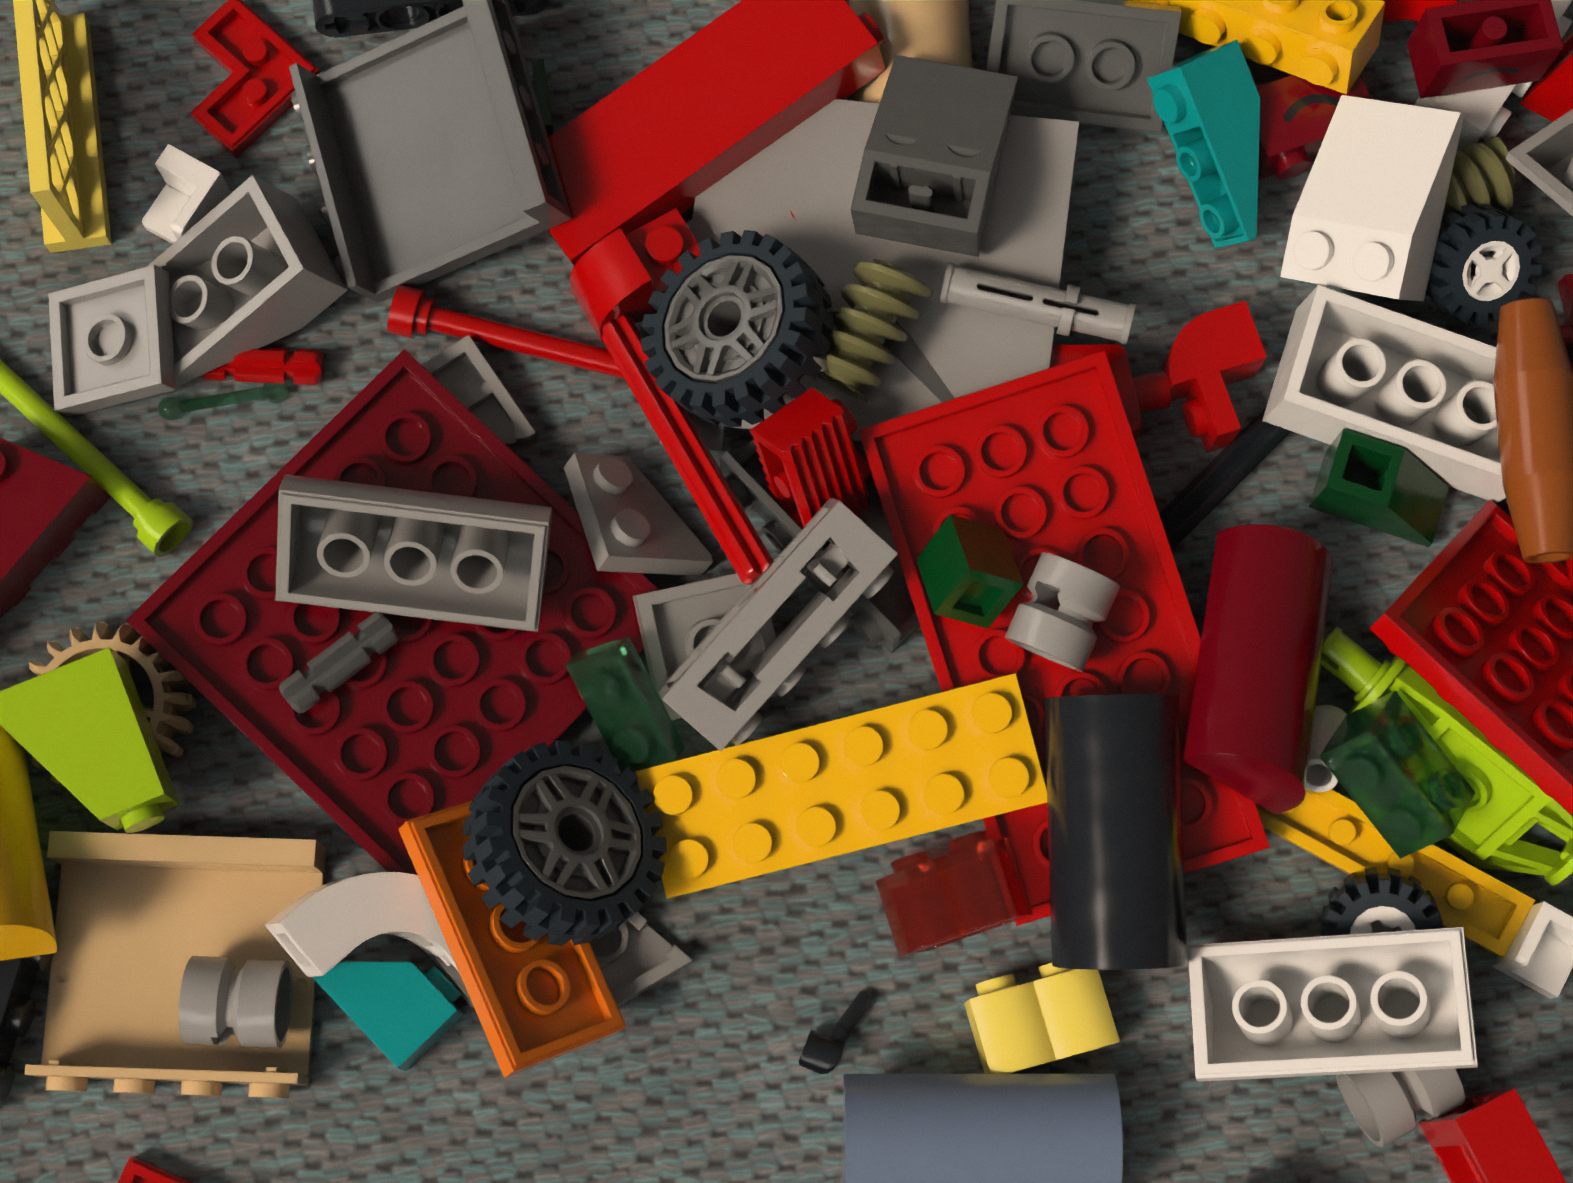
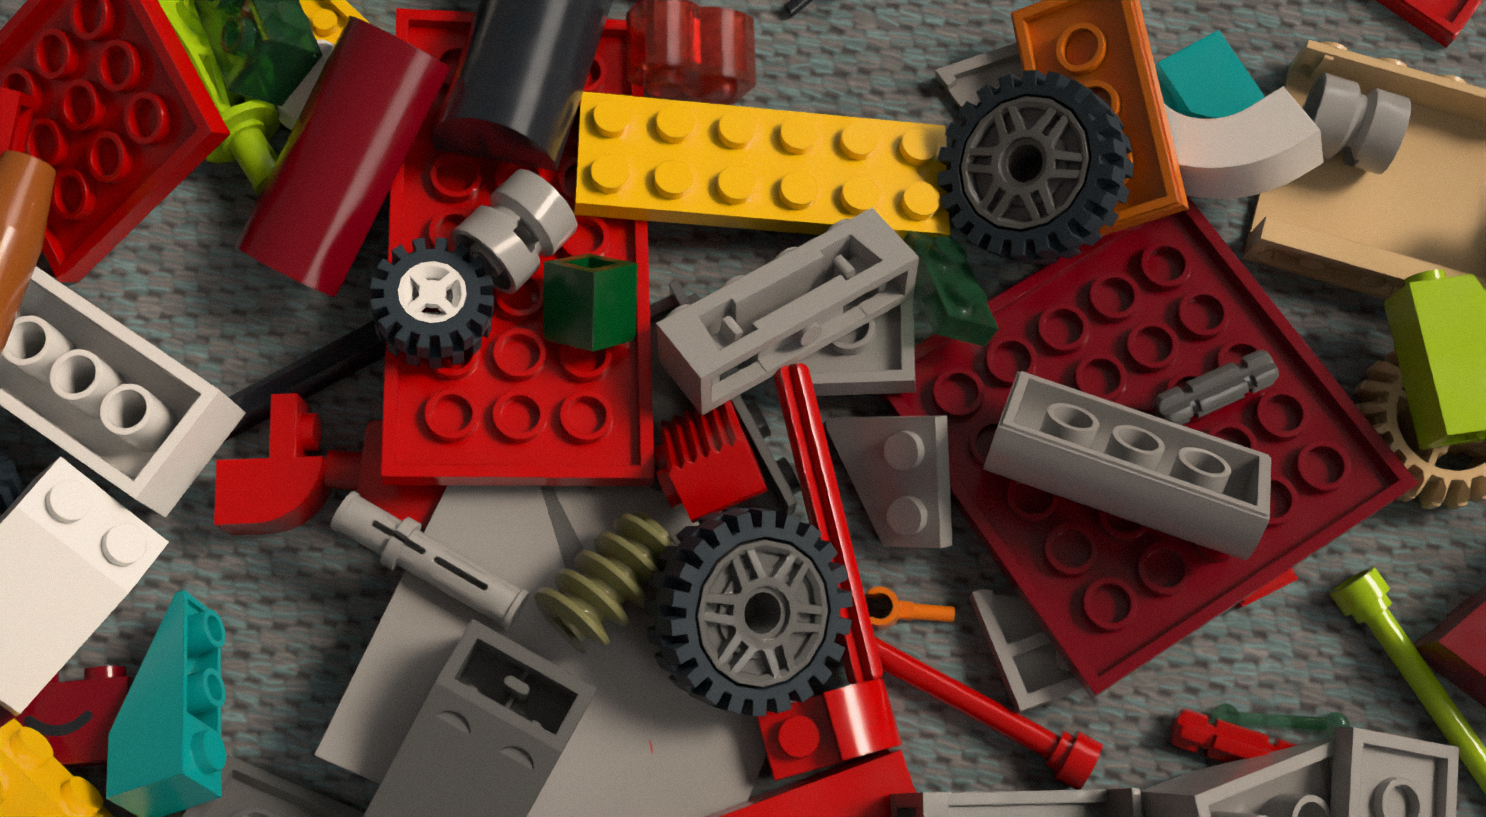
camera: 165 degrees left, 0 degrees up
dark green slope [1309,428,1449,547] -> none
none -> black wheel [370,237,494,369]
none -> orange hand [865,586,955,629]

